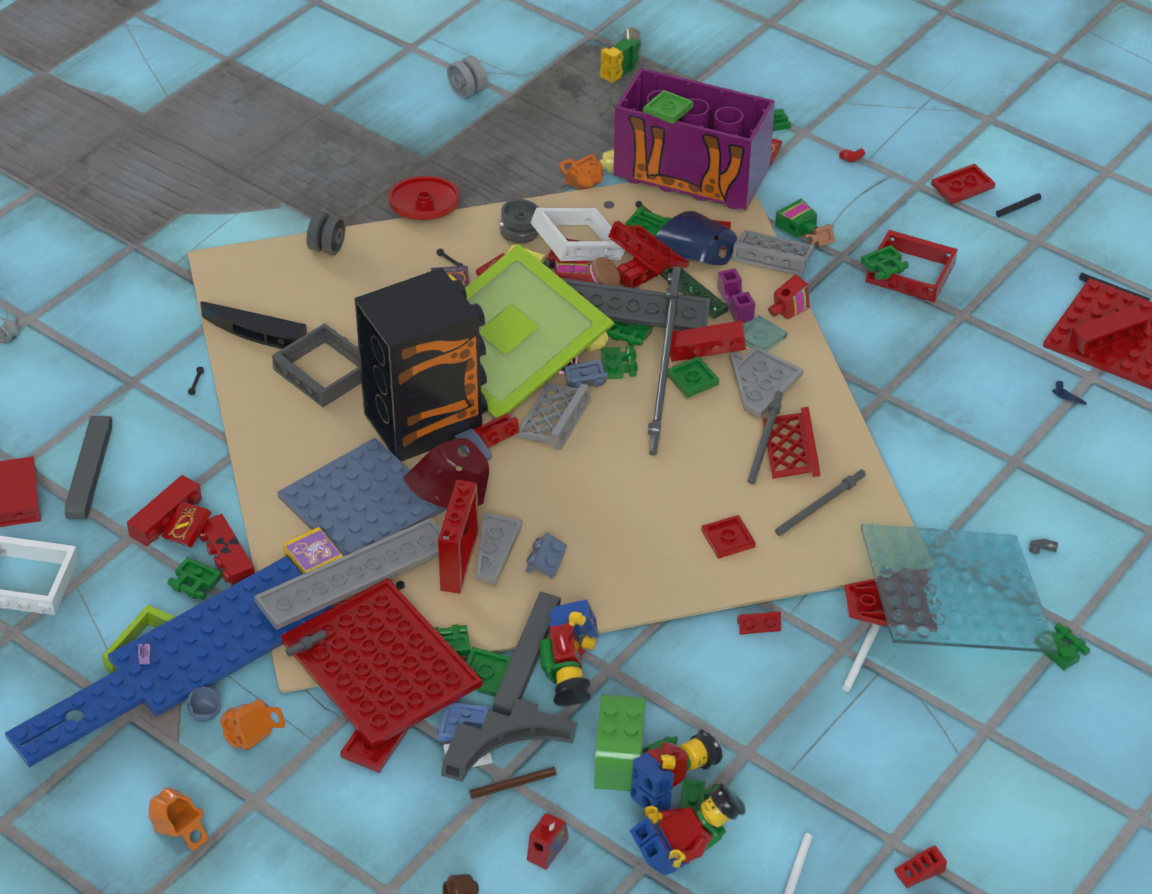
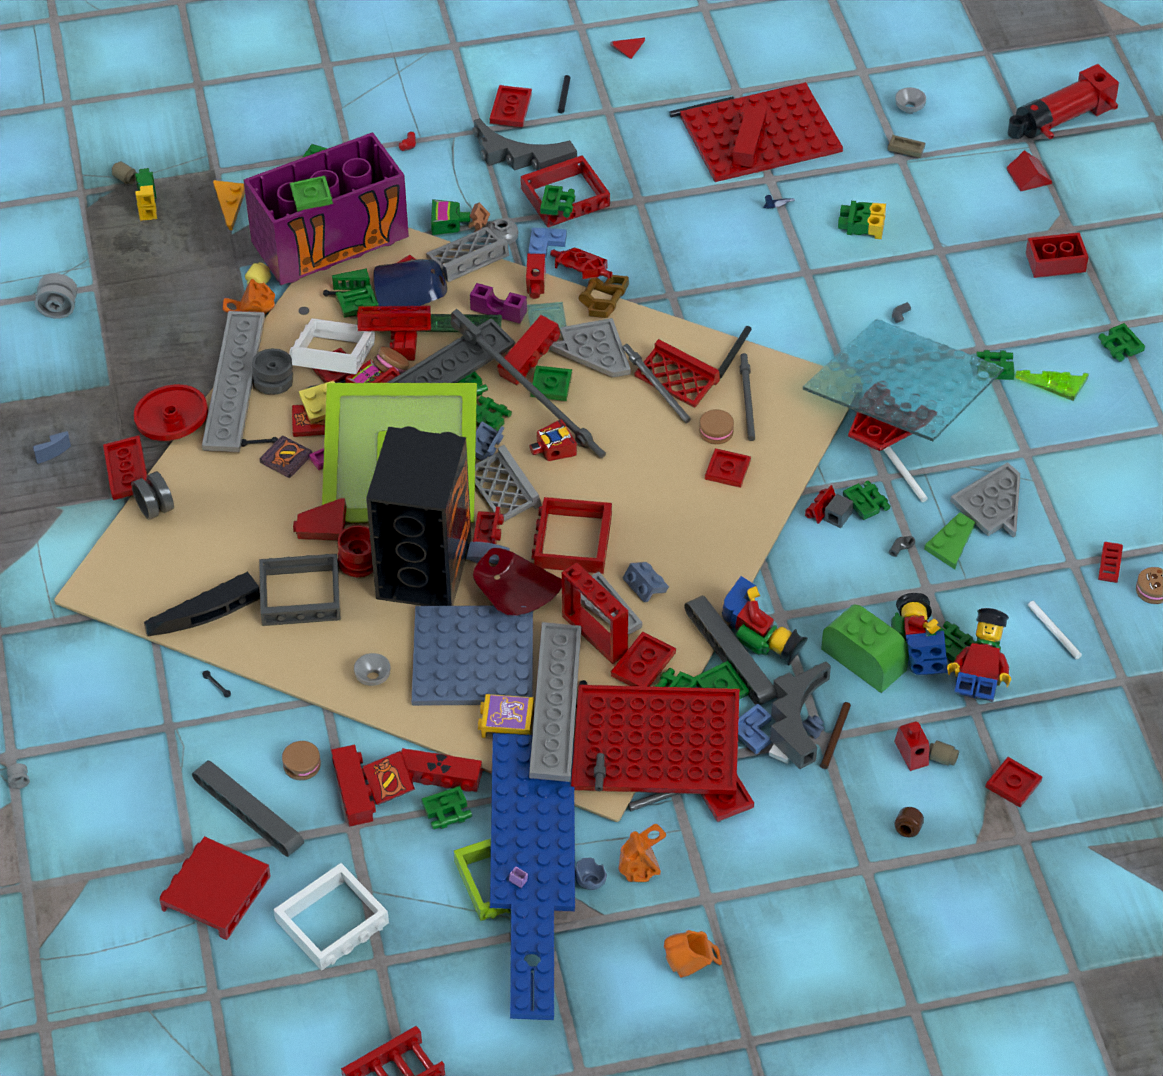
camera: 50 degrees left, 5 degrees up
none -> sand blue slope [33,431,71,464]
none -> red plate [103,435,147,500]
none -> light grey plate [202,311,265,452]
none -> medium nougat head [282,741,321,780]
none -> green slope [332,268,370,290]
none -> light grey piece [354,653,391,686]
none -> dark grey arch [472,118,577,171]
none -> light grey piece [487,218,518,244]
none -> medium blue plate [528,228,567,258]
none -> red torso [529,419,577,461]
none -> red window [531,497,612,574]
none -> red plate [550,247,613,279]
none -> pearl gold bar [578,275,629,318]
none -> red slope [610,37,645,59]
none -> red plate [611,631,676,687]
none -> dark grey bar [628,793,680,812]
none -> medium nougat head [699,409,734,444]
none -> pearl dark grey bar [718,326,752,379]
none -> sand blue plate [802,715,825,739]
none -> dark grey brick [824,494,853,528]
none -> green hips [838,200,886,240]
none -> green plate [843,481,891,520]
none -> dark grey arm [889,536,915,557]
none -> bright green wing [924,512,975,569]
none -> dark tan brick [929,740,959,766]
none -> light grey wing [950,462,1020,537]
none -> clear neon green wing [1015,370,1089,401]

